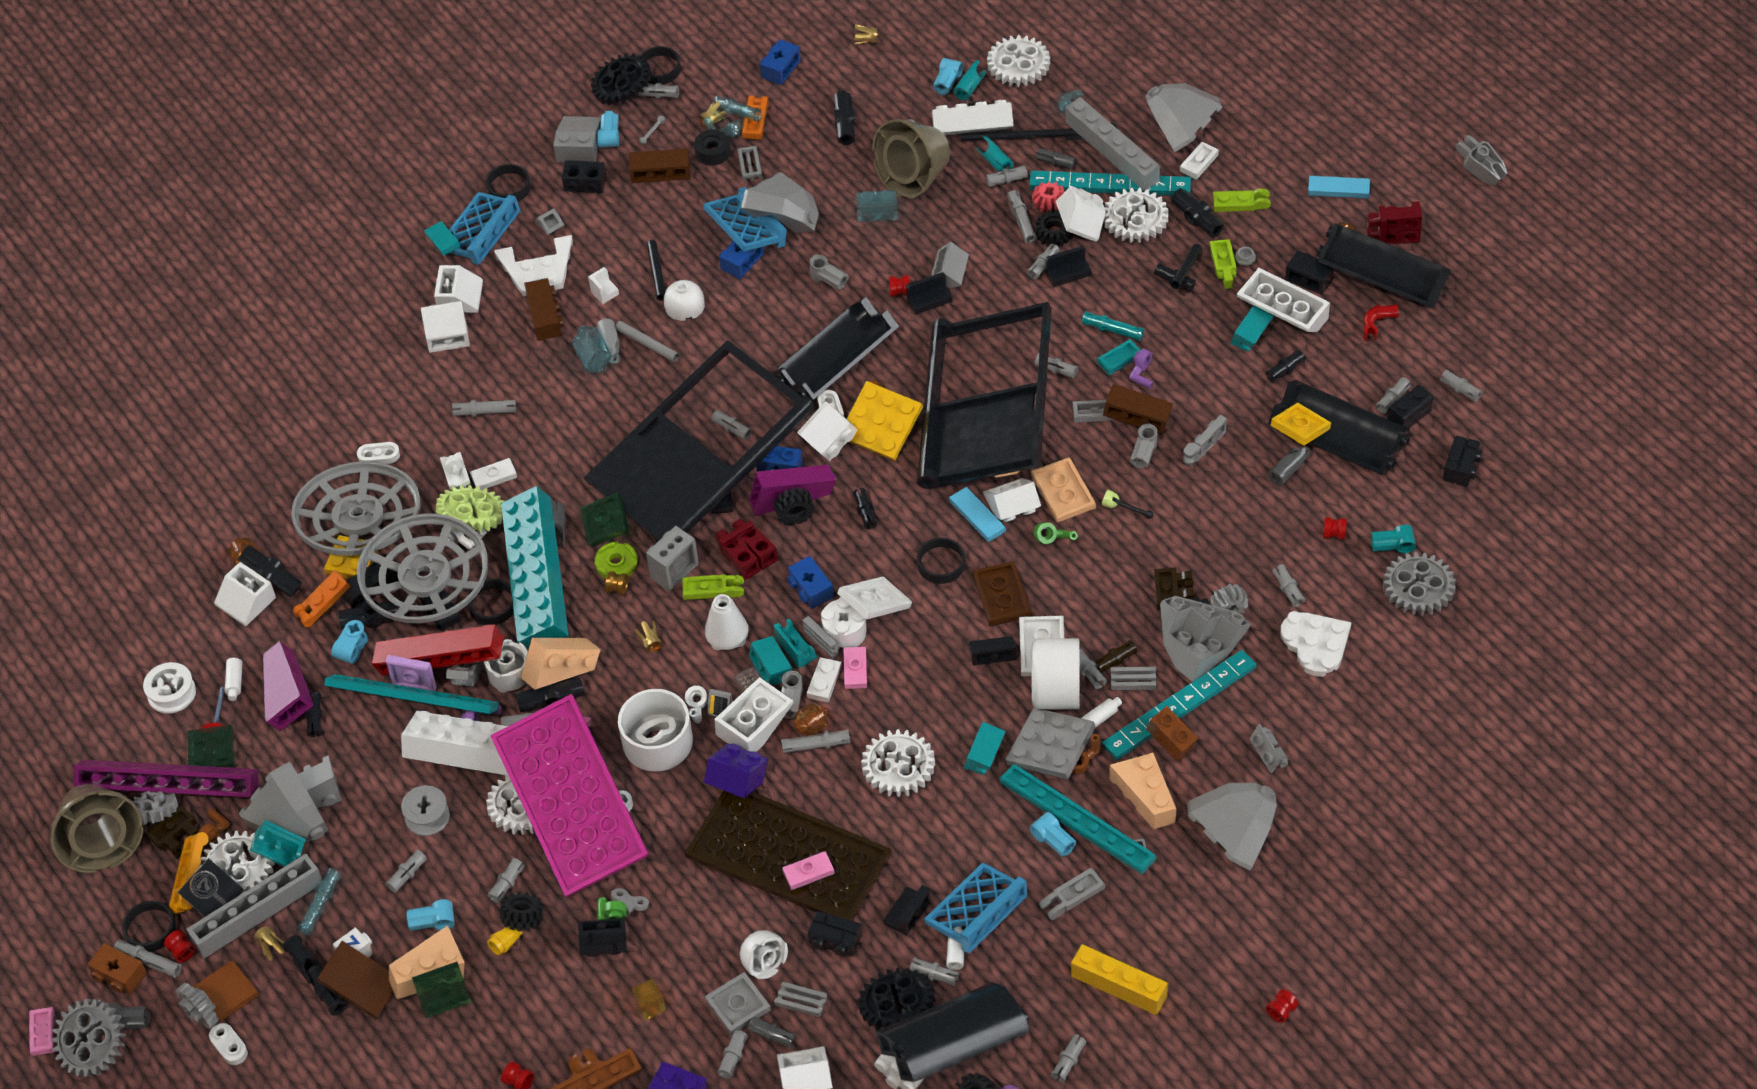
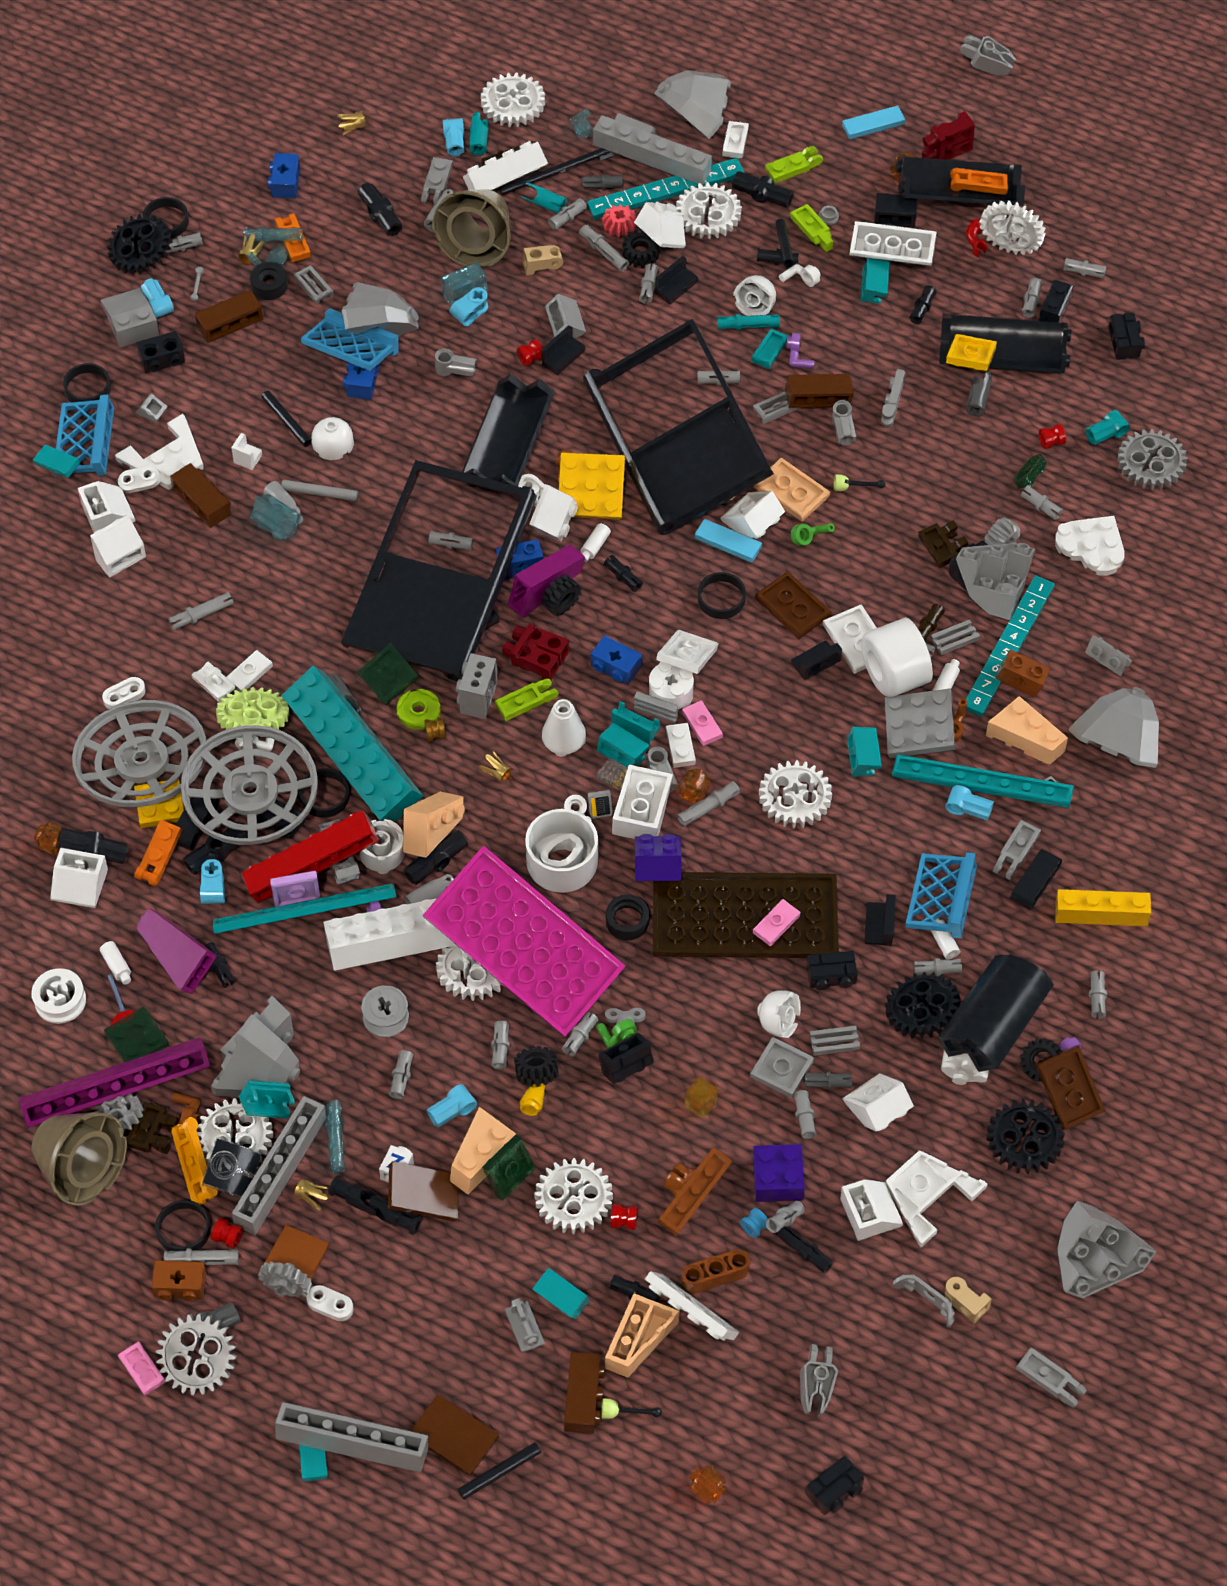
camera: 30 degrees left, 5 degrees up
none -> white plate [118,465,161,493]
none -> light grey hinge [421,157,453,204]
none -> medium azure piece [449,287,488,326]
none -> tan leg [522,245,564,275]
none -> white gear [535,1158,613,1234]
none -> light grey pin [562,1012,598,1056]
none -> white cylinder [580,523,611,562]
none -> black tyre [606,895,649,940]
none -> light grey tile [615,113,657,135]
none -> white cylinder [734,275,776,316]
none -> white plate [779,264,820,287]
none -> orange plate [950,168,1008,195]
none -> white gear [979,201,1046,255]
none -> black beam [1010,849,1062,910]
none -> clear green plate [1013,454,1047,489]

